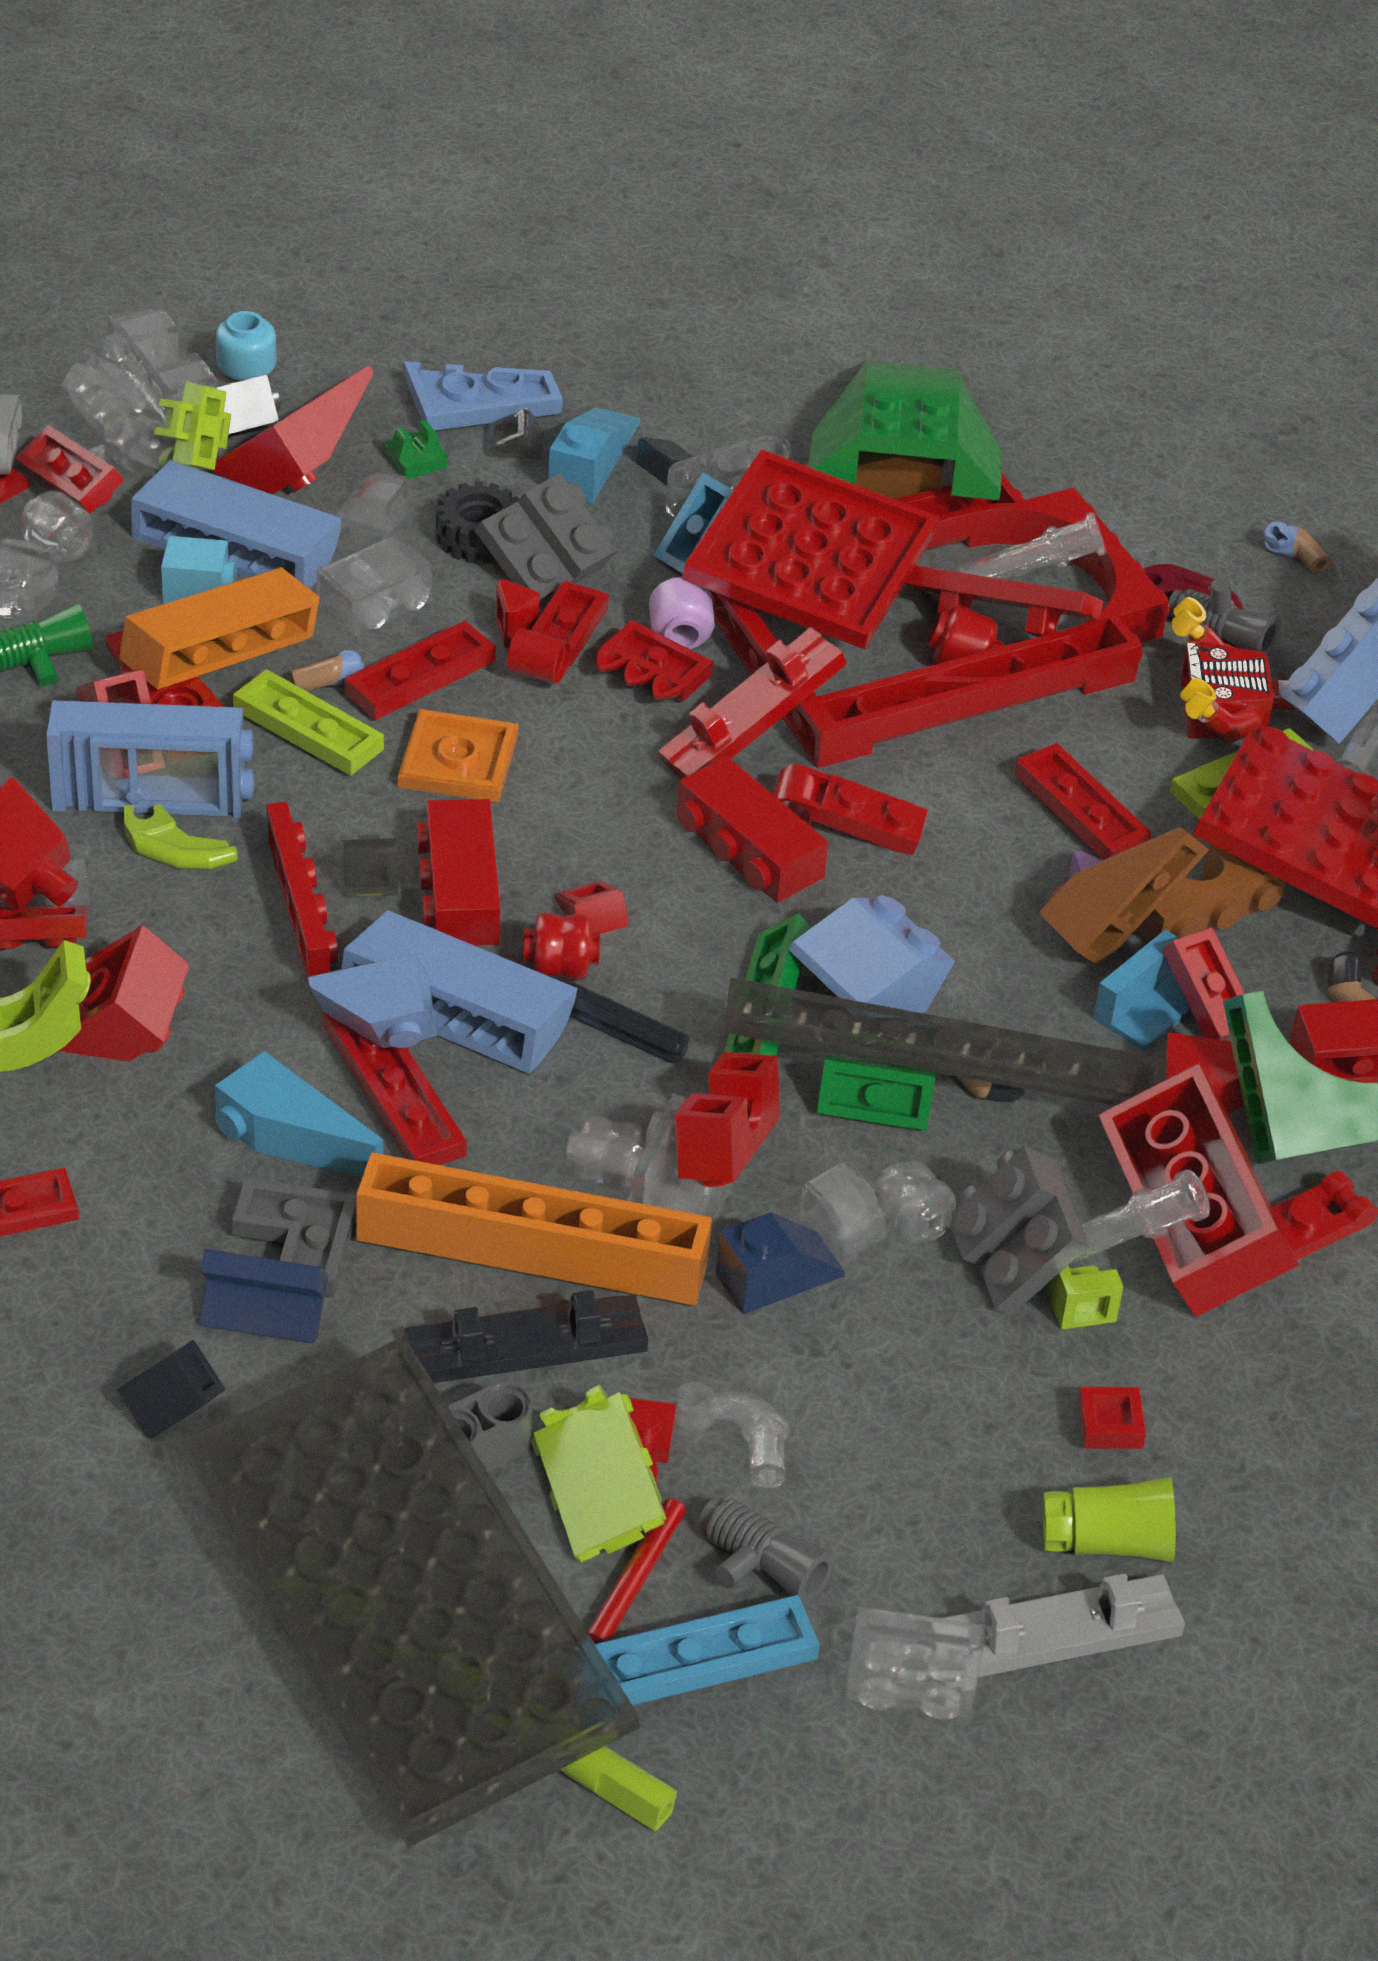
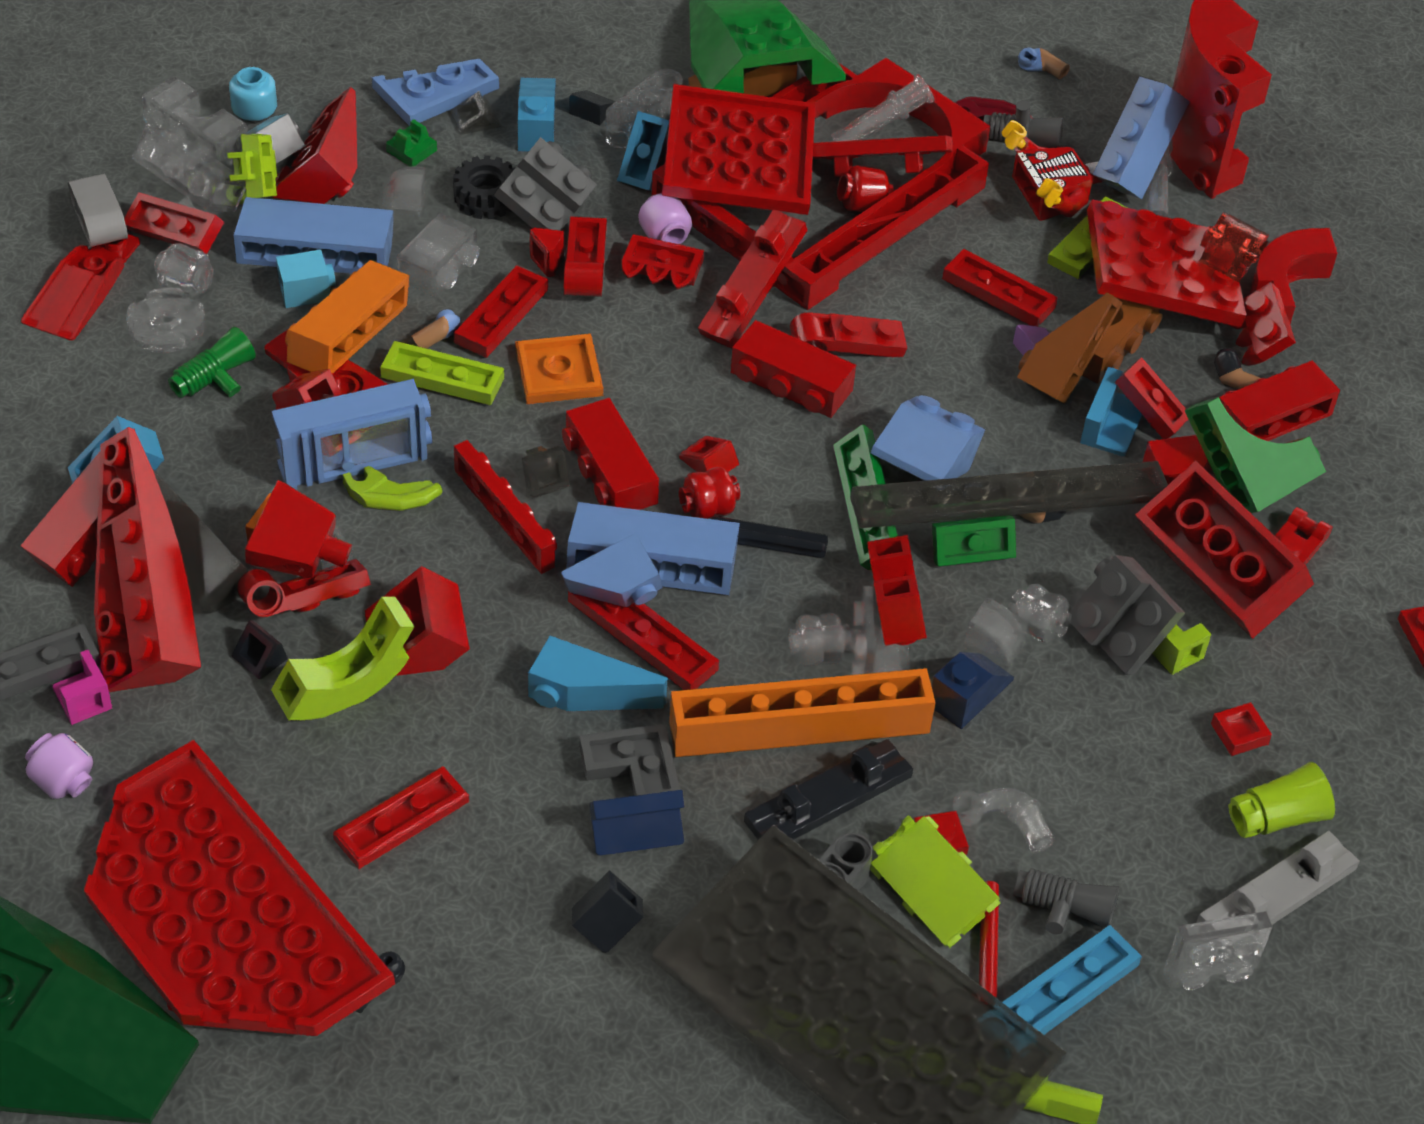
camera: 20 degrees left, 5 degrees up
clear pin [1068,1170,1210,1266] -> none

